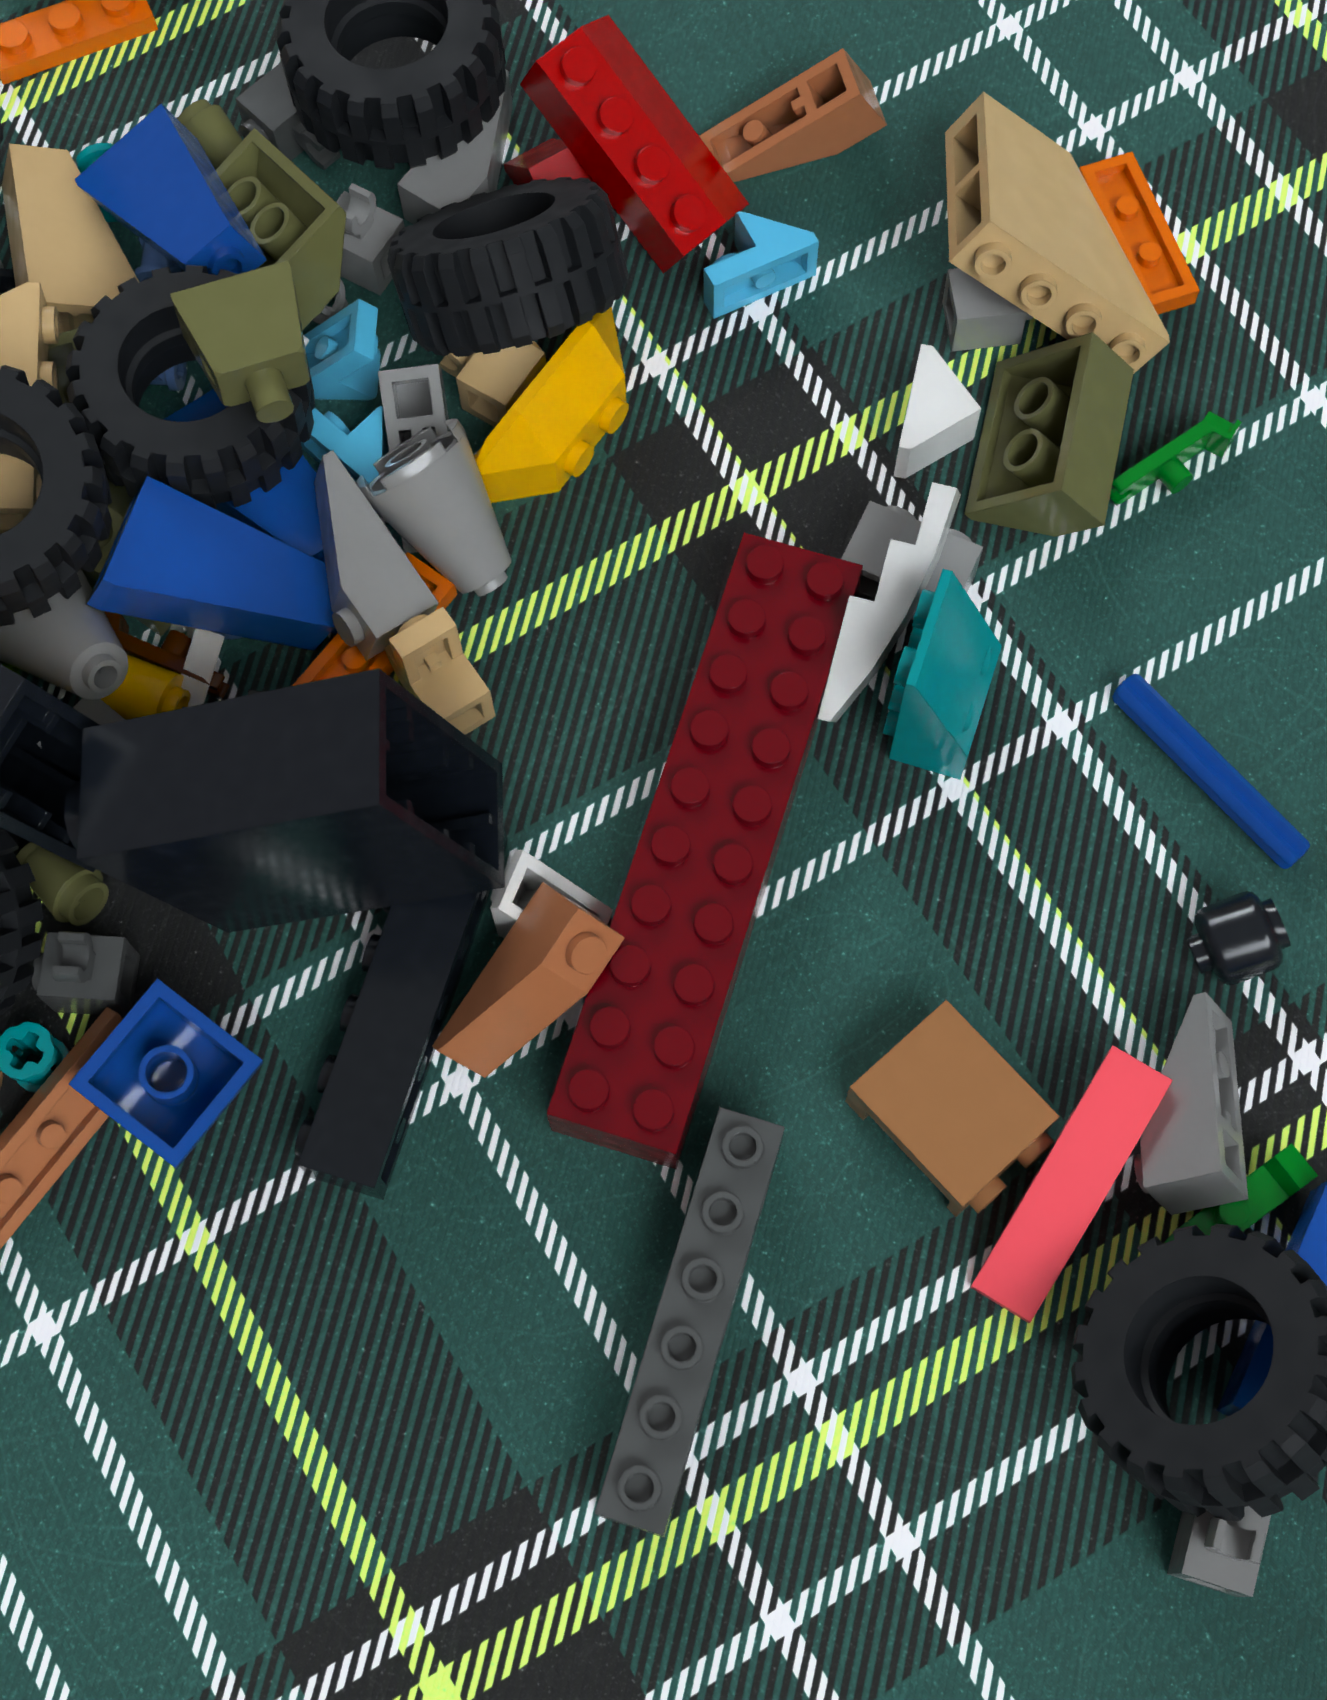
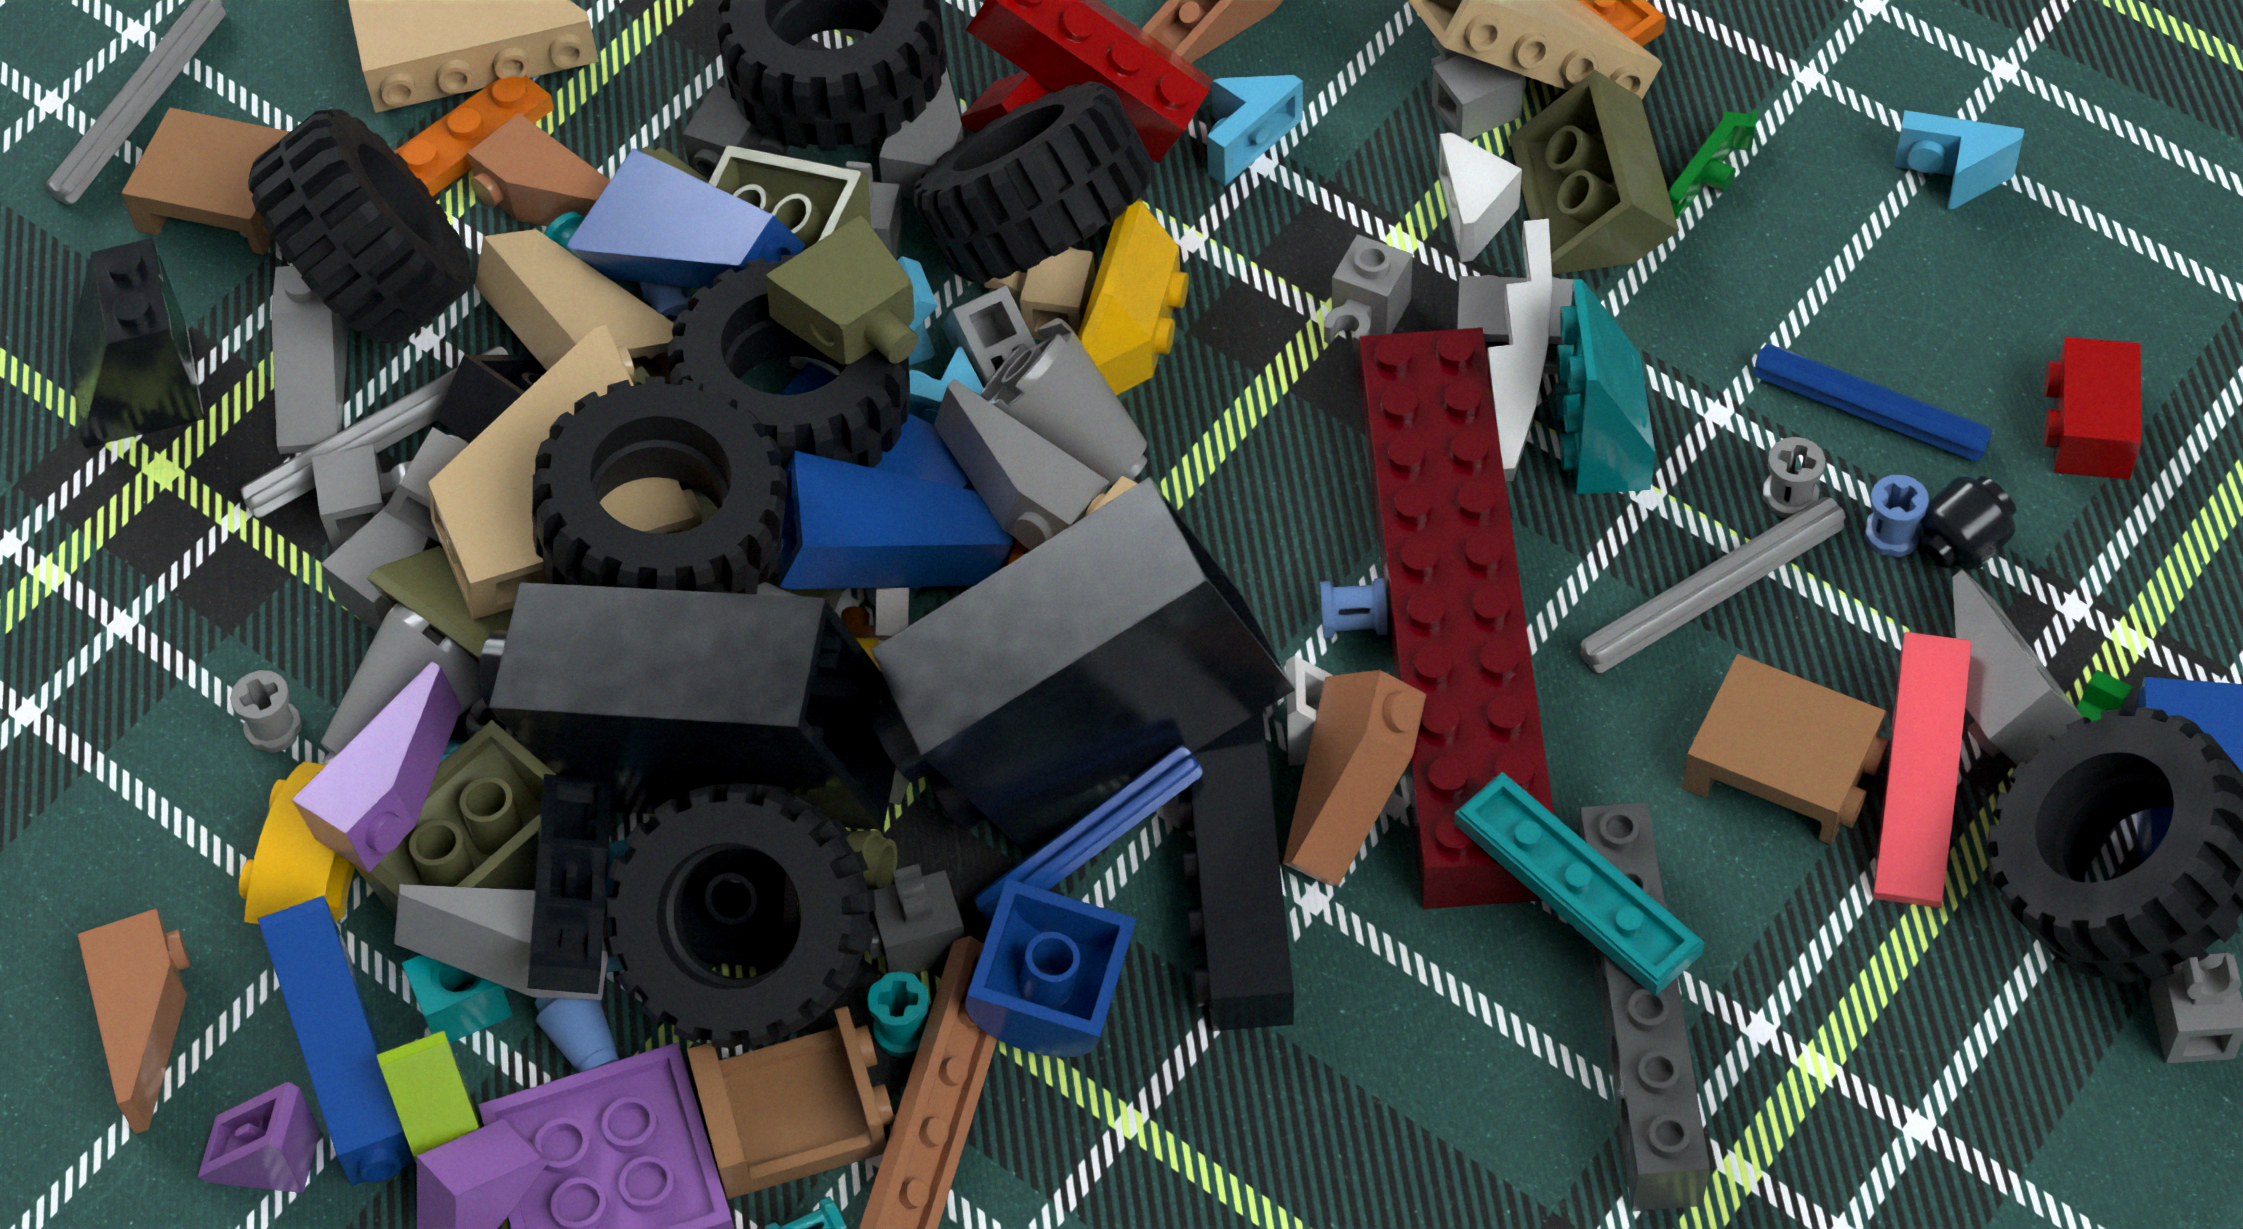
camera: 20 degrees left, 15 degrees down
none -> nougat slope [467,113,611,227]
none -> blue axle [974,745,1203,925]
none -> medium blue bush [1320,578,1387,638]
none -> light grey brick [1324,234,1413,354]
none -> teal tile [1454,772,1705,997]
none -> light grey axle [1580,497,1846,673]
none -> light grey bush [1762,437,1826,519]
none -> medium blue bush [1864,475,1929,557]

